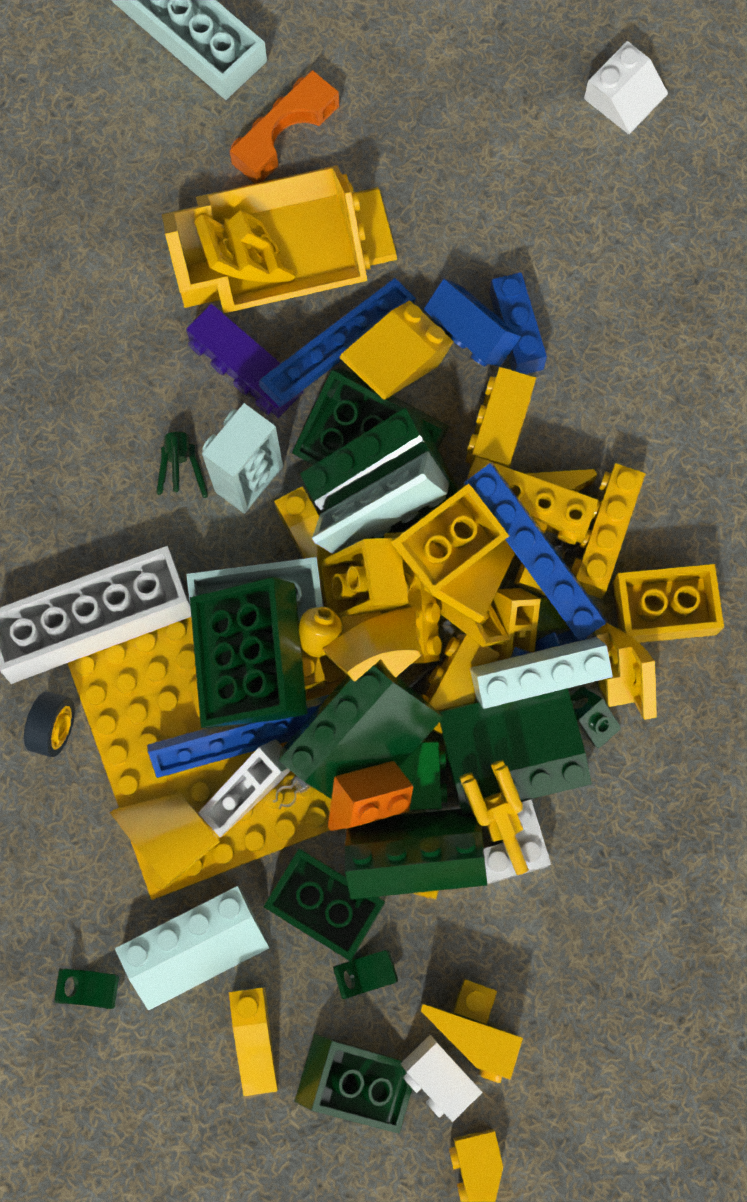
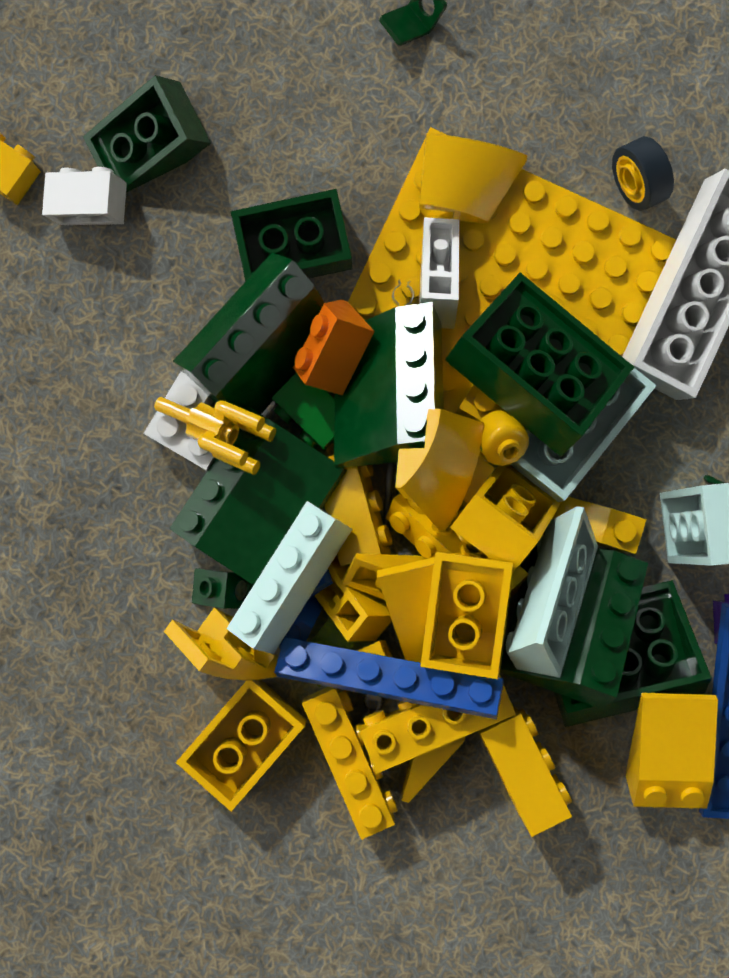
camera: 135 degrees right, 10 degrees up
light aqua slope [115,886,269,1010] -> none
blue plate [147,694,330,778] -> none
yellow slope [229,987,278,1096] -> none
dark green bracket [333,950,398,1000] -> none
yellow slope [419,1003,523,1083] -> none
blue brick [423,279,521,367] -> none
yellow brick [452,979,497,1024] -> none
blue brick [489,272,547,374] -> none

